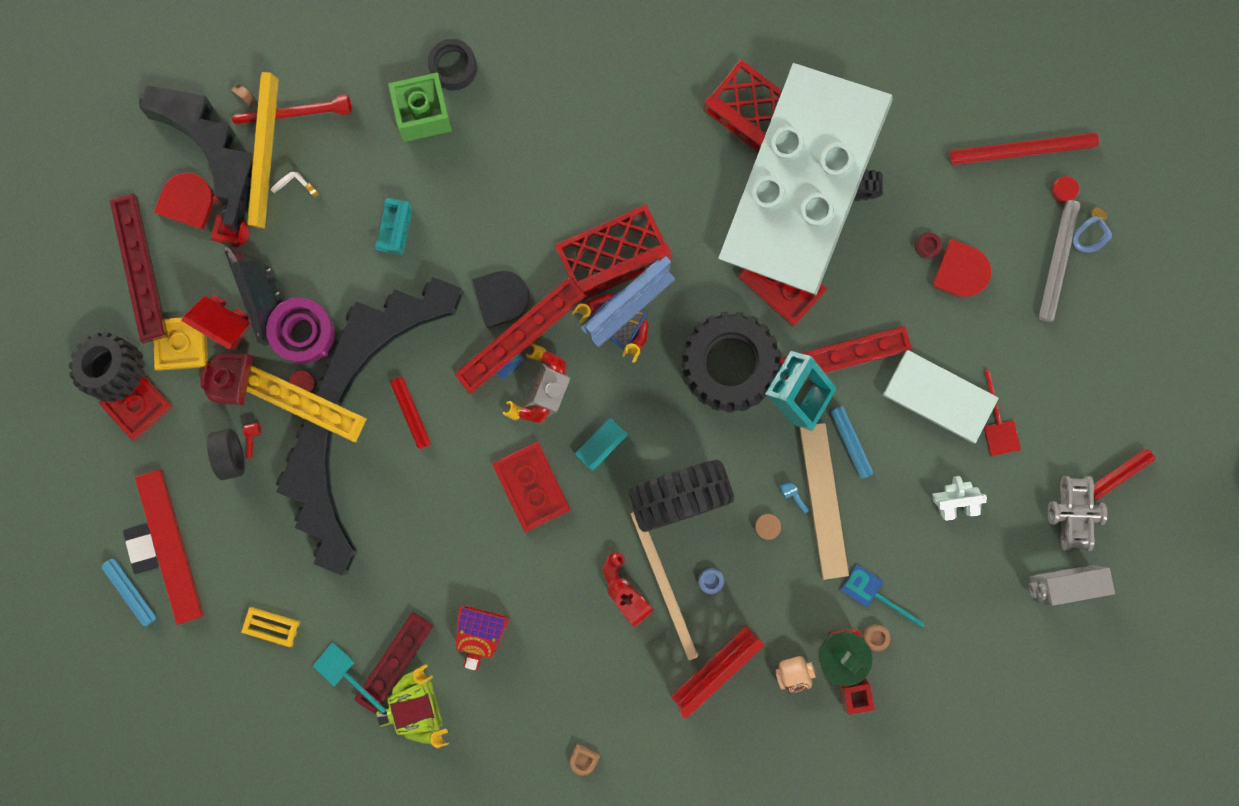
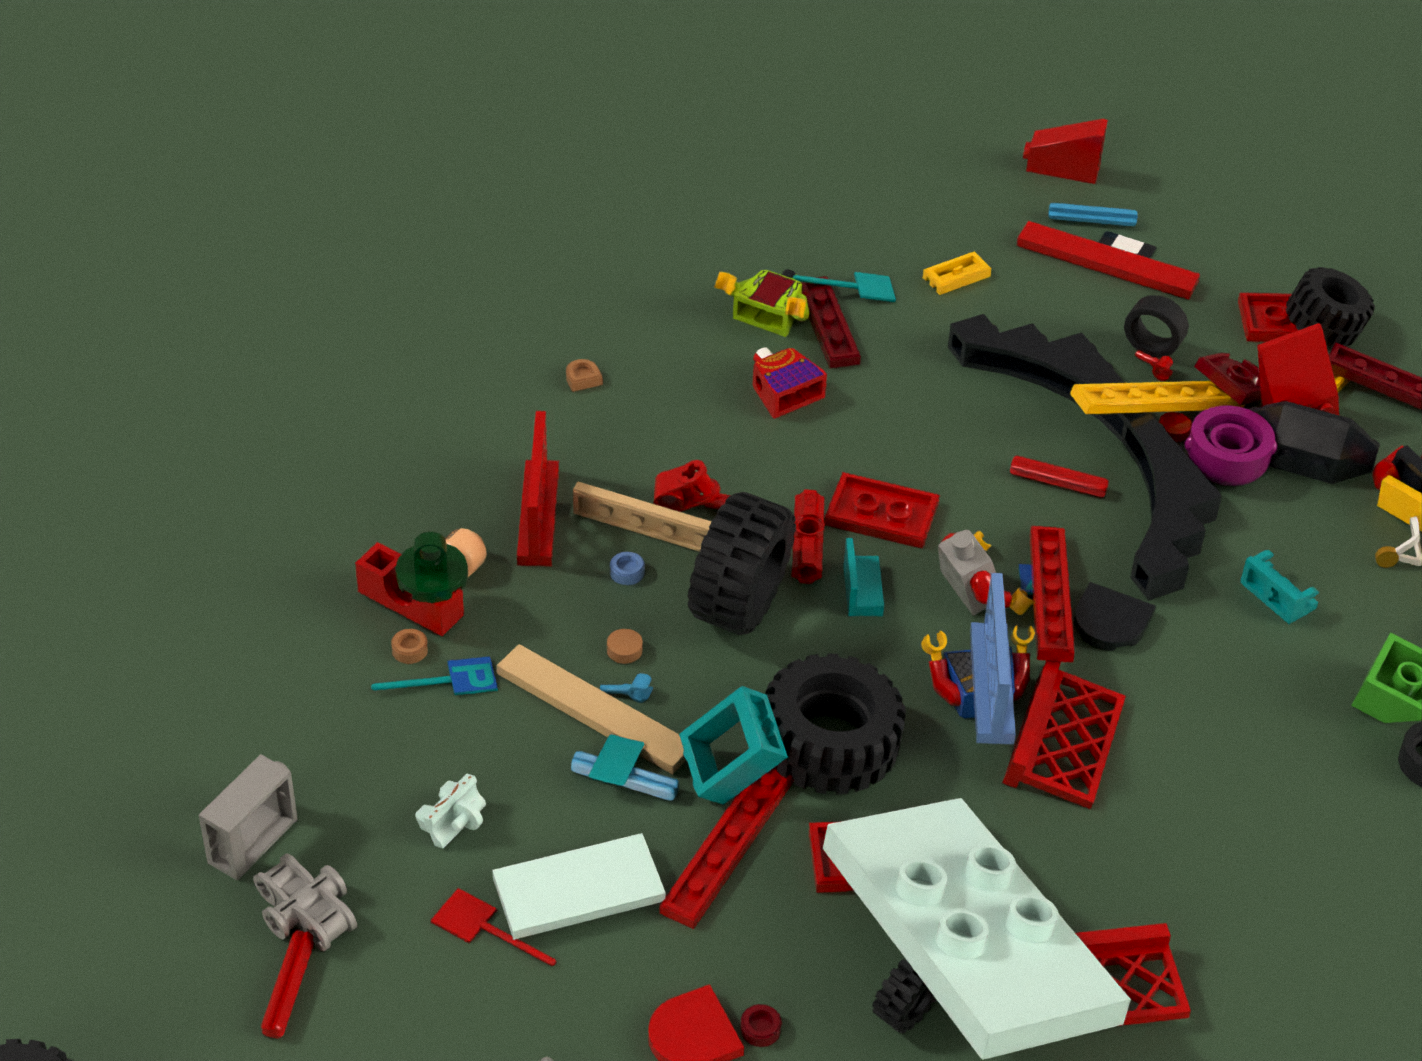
camera: 130 degrees right, 40 degrees down
none -> teal sticker [589,734,644,786]
none -> red piece [792,489,825,584]
none -> red slope [1023,119,1108,184]

